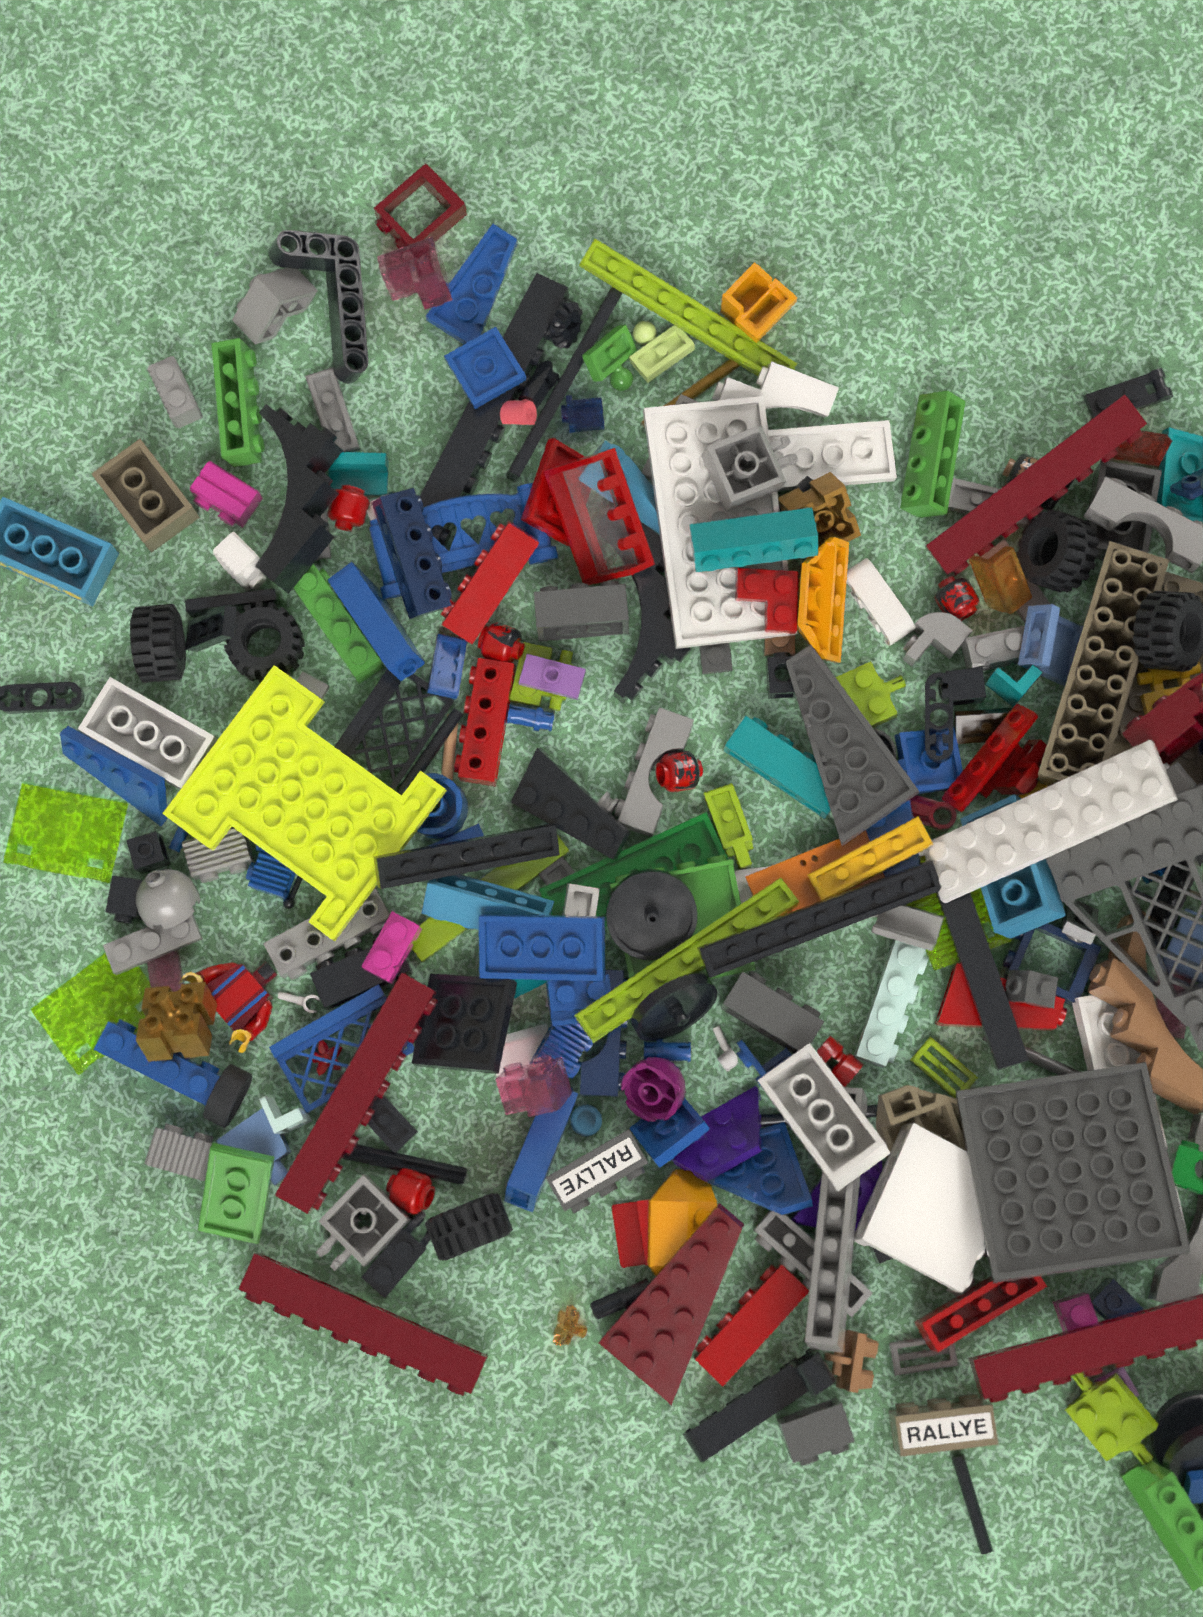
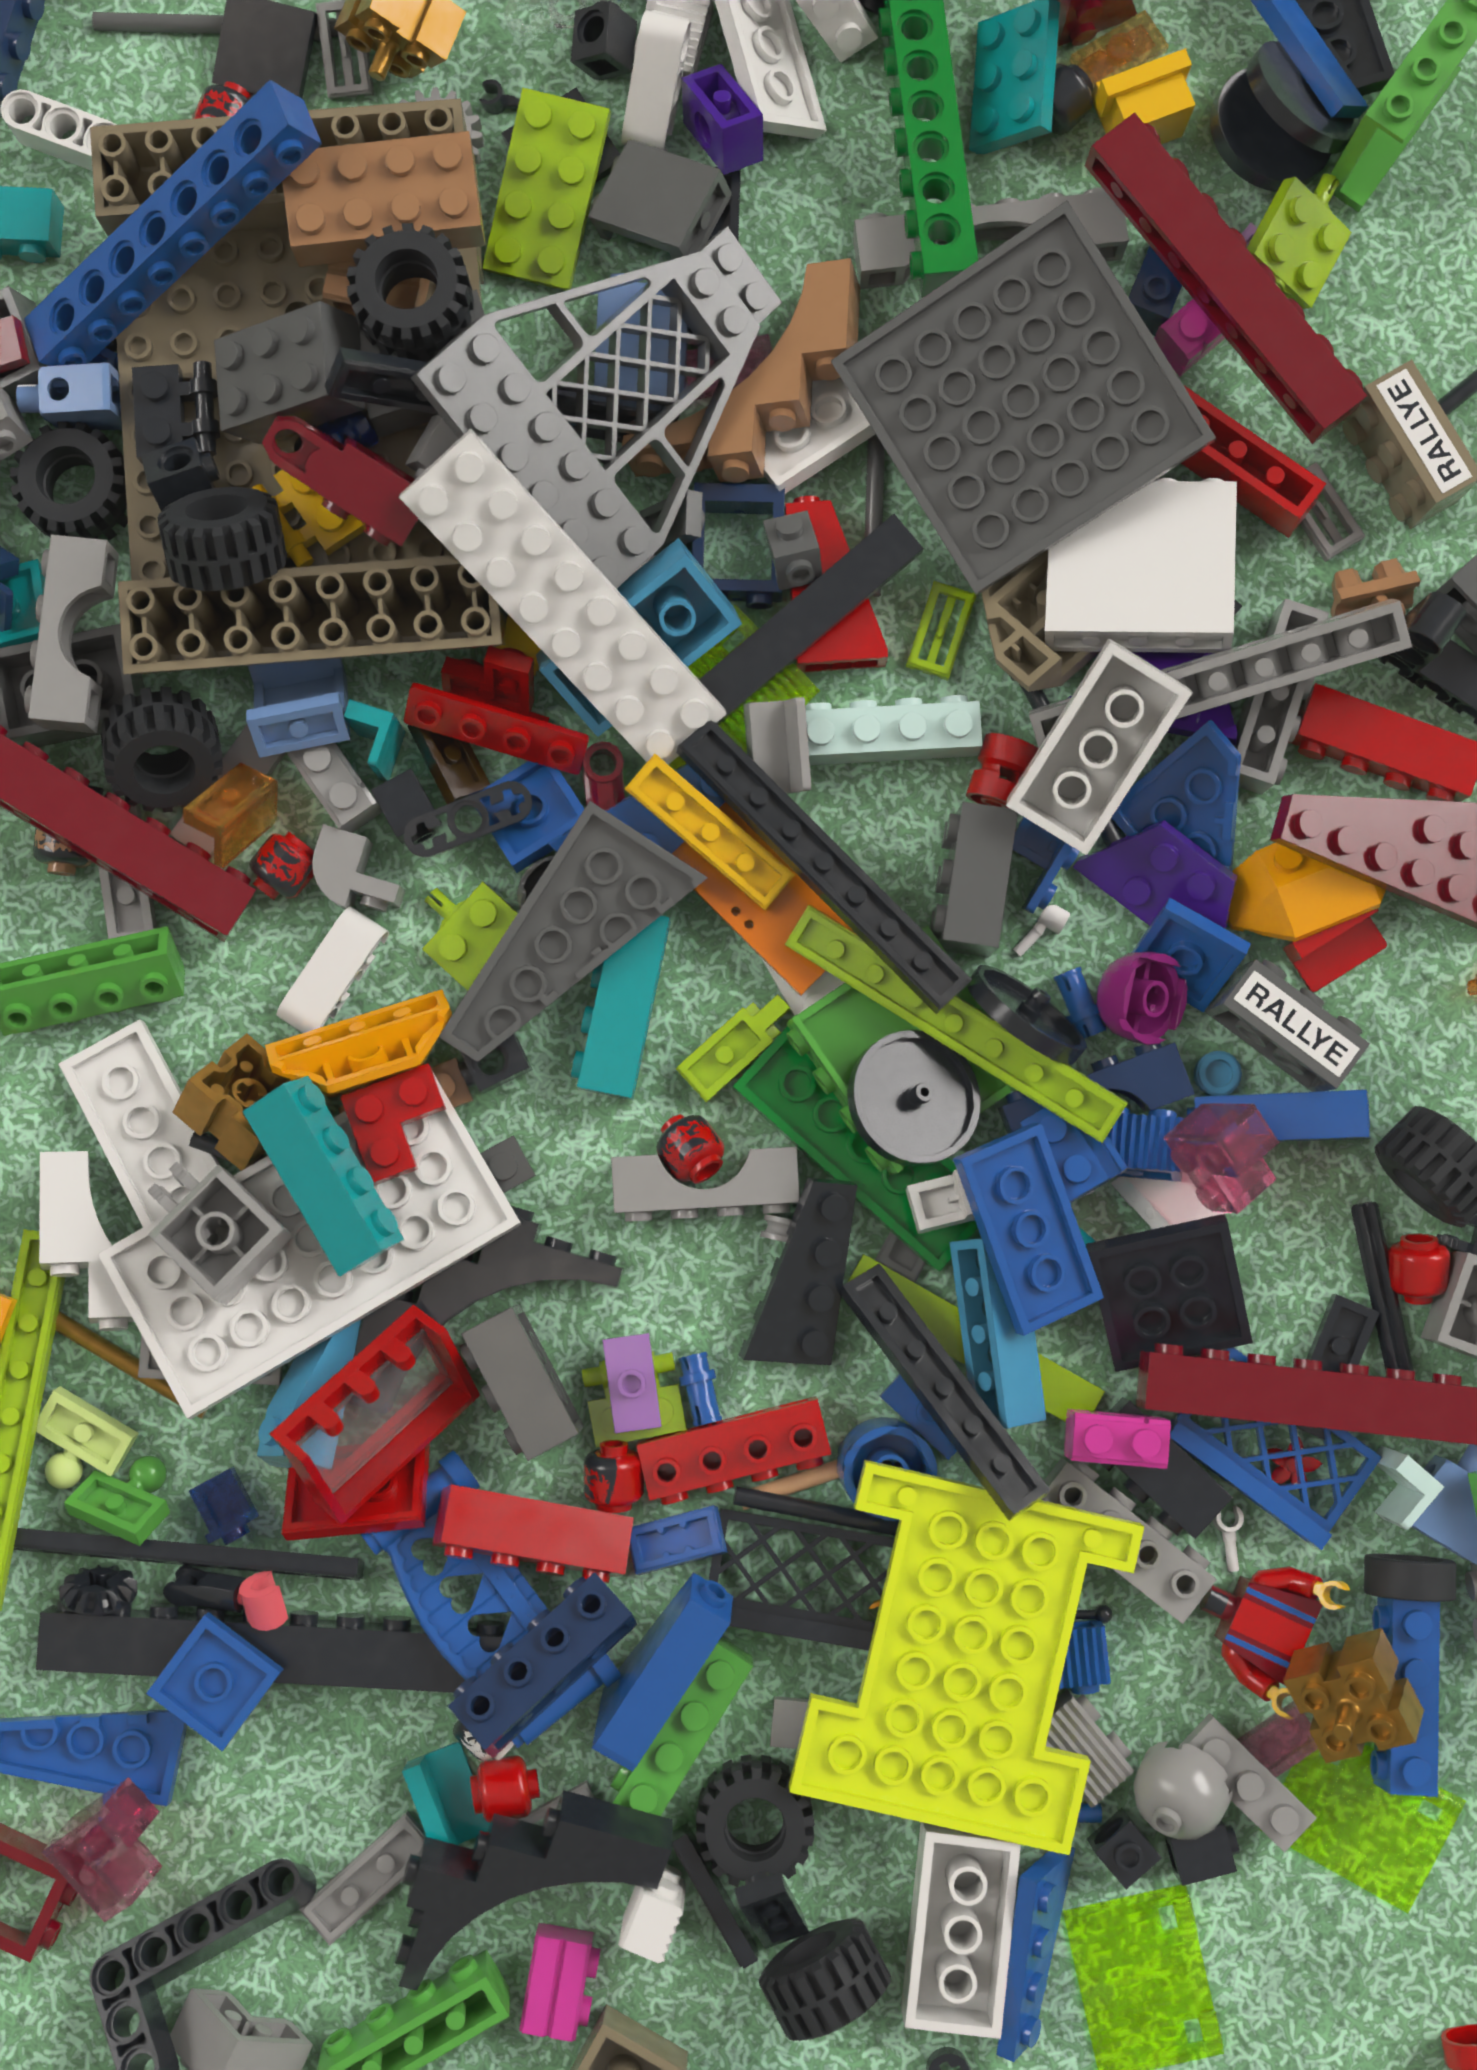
camera: 120 degrees left, 5 degrees up
black axle [590,1278,649,1319] -> none

